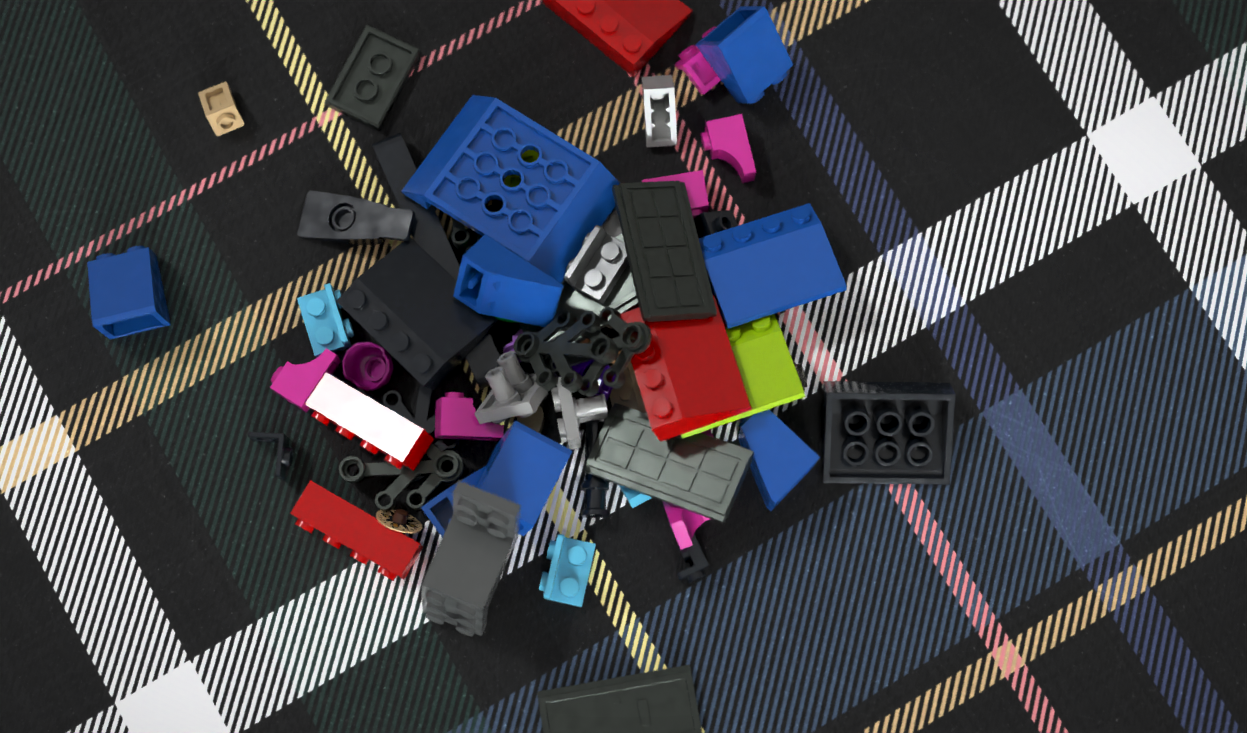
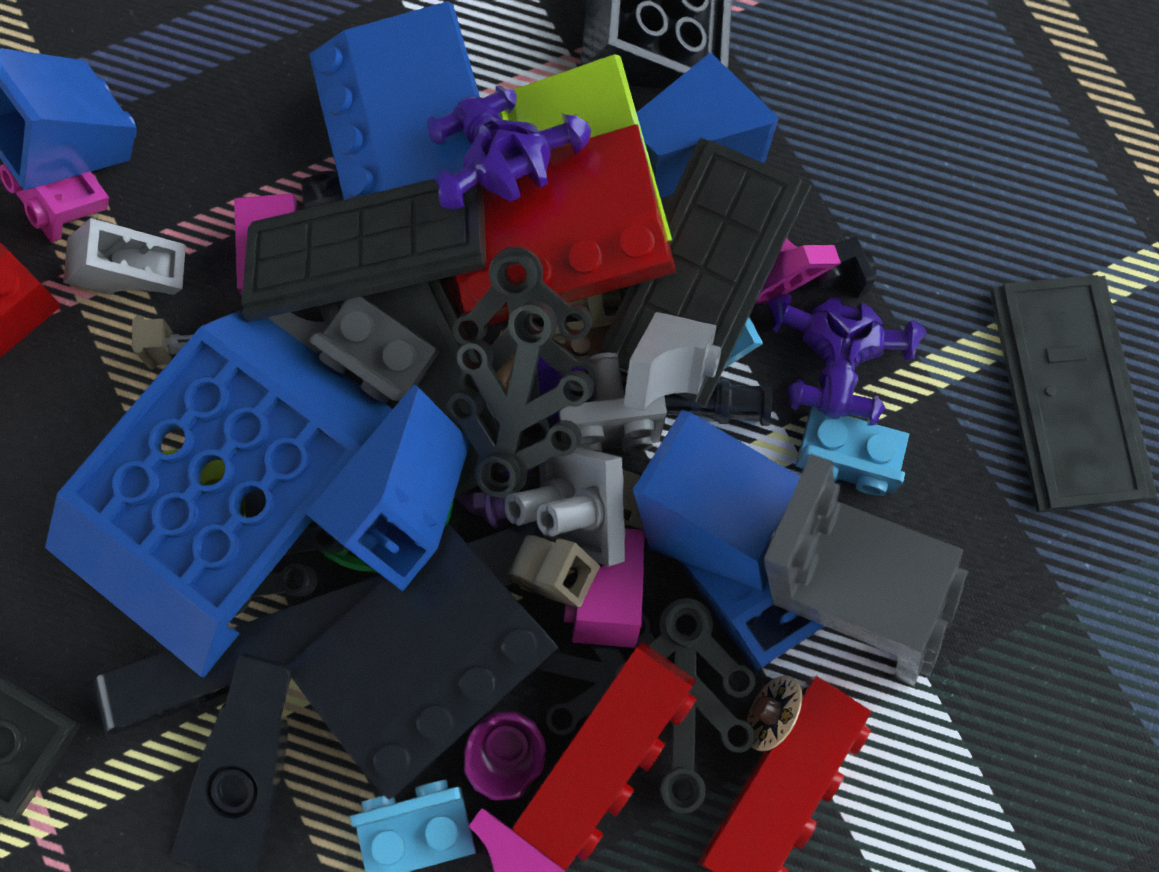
camera: 90 degrees left, 5 degrees down
dark pink arch [701,114,756,183] -> none
none -> dark tan piece [132,315,193,370]
none -> dark purple piece [427,85,591,210]
none -> dark tan leg [507,535,600,608]
none -> light grey arch [623,312,721,411]
none -> dark purple piece [768,294,927,426]

